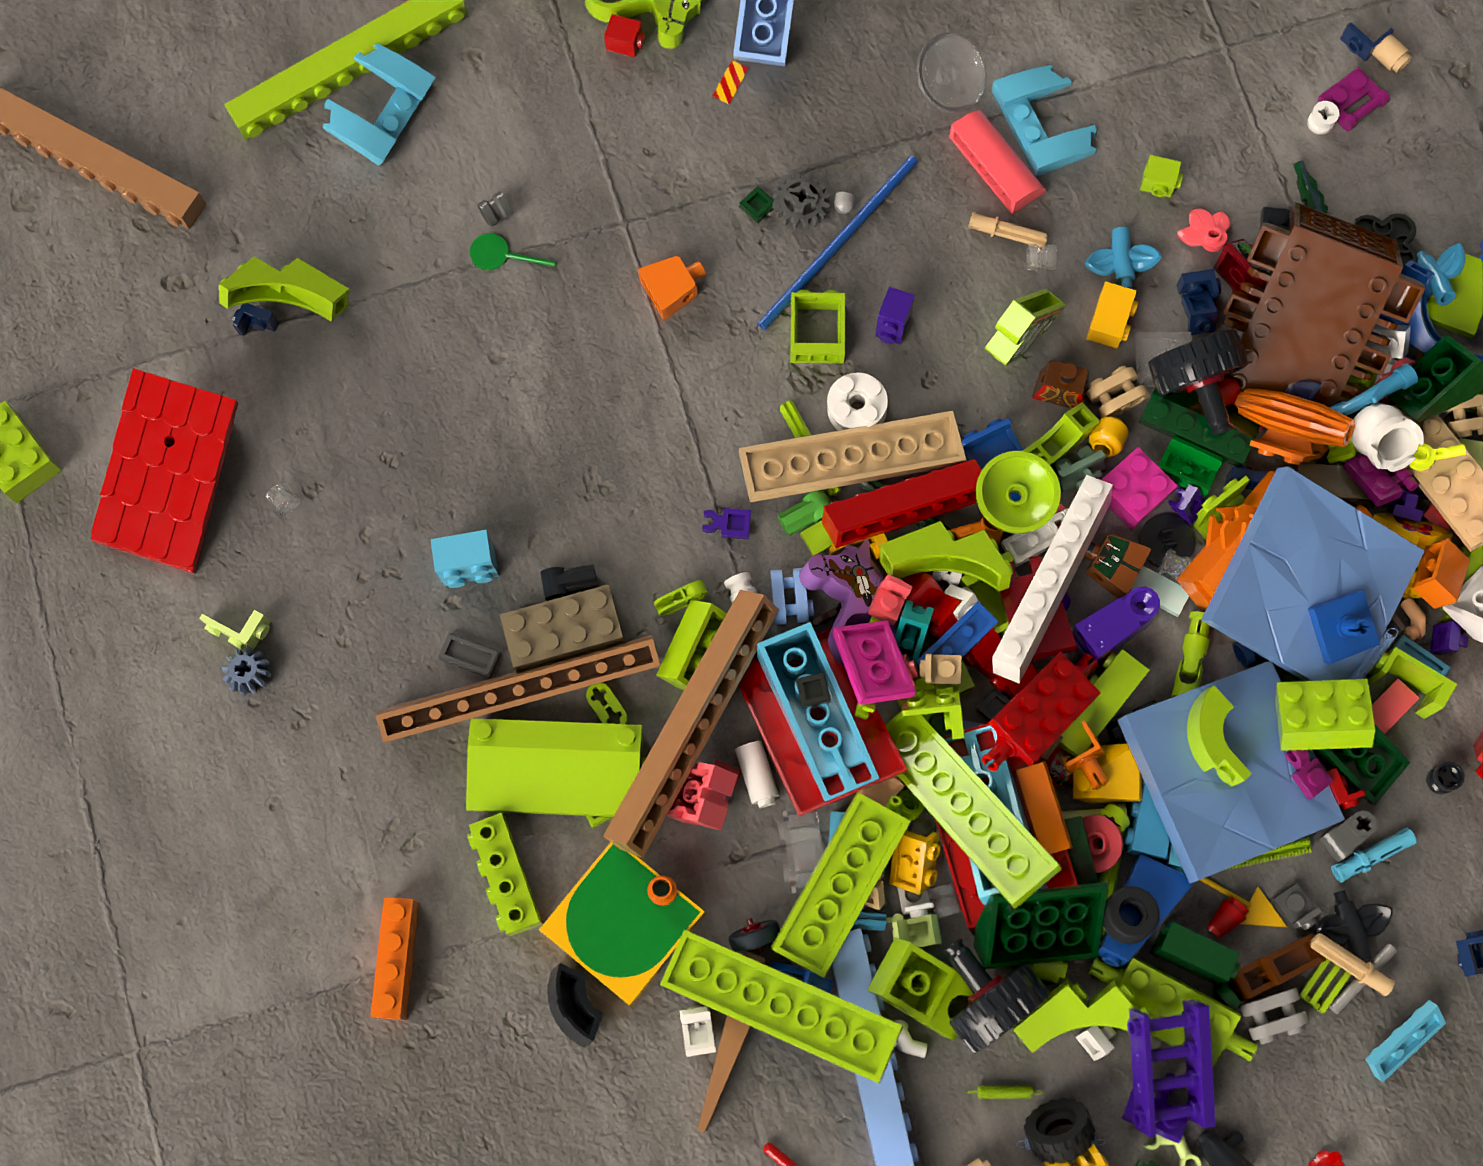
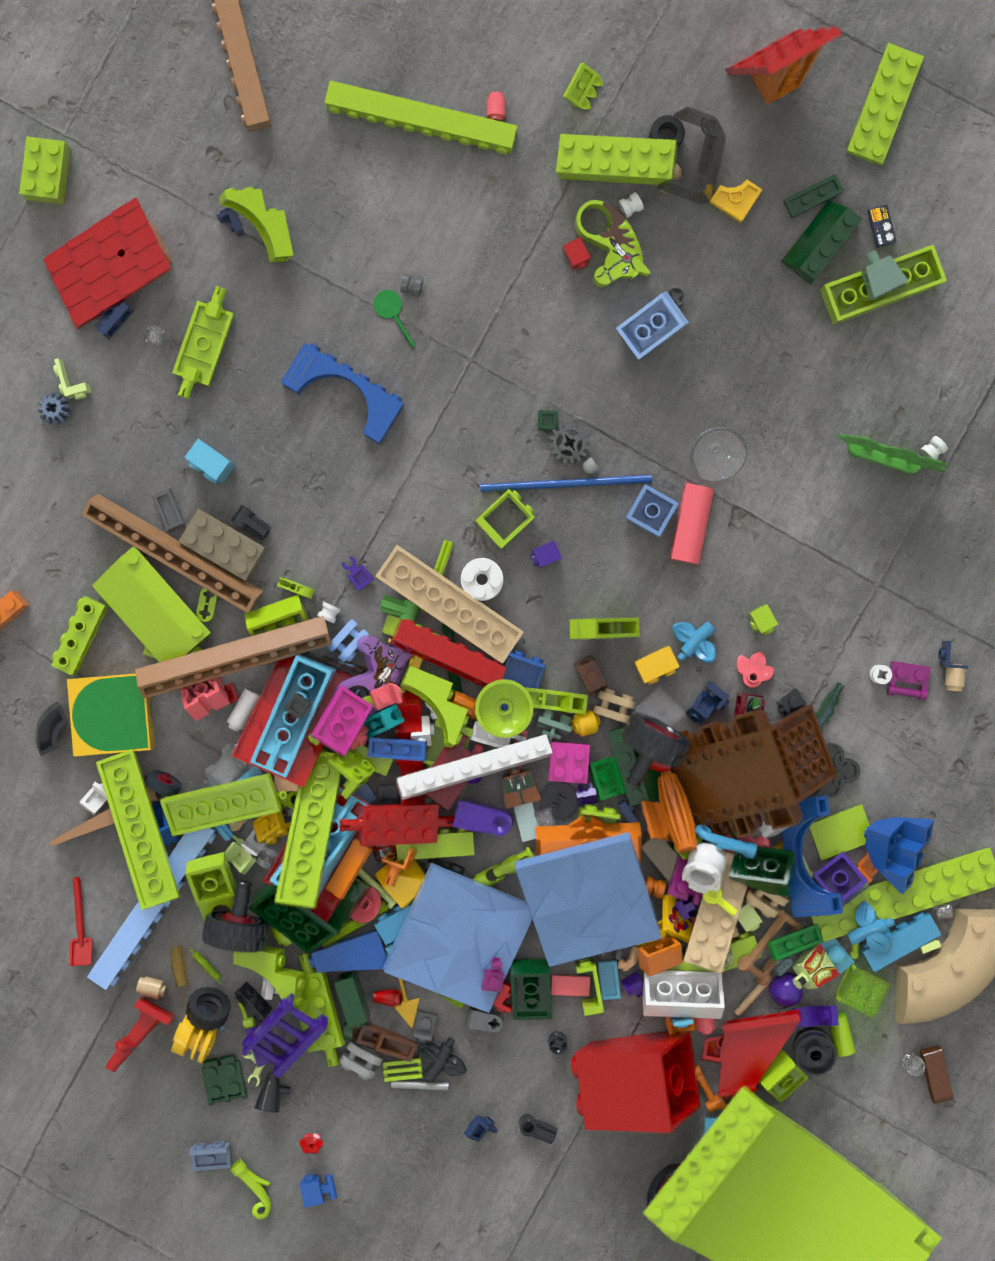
camera: 40 degrees right, 15 degrees up
medium azure wedge [323,43,436,166] -> none
orange torso [638,256,706,321] -> none
orange piece [648,875,677,906] -> none
sticker [712,60,749,104] -> none
white arm [894,1020,928,1058] -> none
tan bracket [920,654,962,685] -> none
tan axle [968,212,1048,248] -> none
medium azure wedge [991,65,1096,177] -> none
clear wheel [1026,244,1057,271] -> none
lime tile [1100,804,1130,833] -> none
black tyre [1103,886,1159,945] -> none
lime arch [1187,685,1252,787] -> none
lime brick [1275,679,1375,751] -> none
dark blue tile [1284,380,1321,401] -> none
blue tile [1308,590,1380,664] -> none
tan axle [1311,933,1395,996] -> none
medium azure pin [1331,827,1417,883] -> none
light blue piece [1349,628,1398,679] -> none
medium azure plate [1366,1000,1446,1082] -> none
dark azure plant [1417,243,1465,305] -> none
none -> dark blue bracket [95,301,134,339]
none -> clear yellow pin [169,946,188,987]
none -> lime plate [172,286,235,399]
none -> black hinge [234,981,272,1021]
none -> lime hand [238,1003,256,1028]
none -> blue arch [281,343,404,445]
none -> medium blue brick [625,484,679,538]

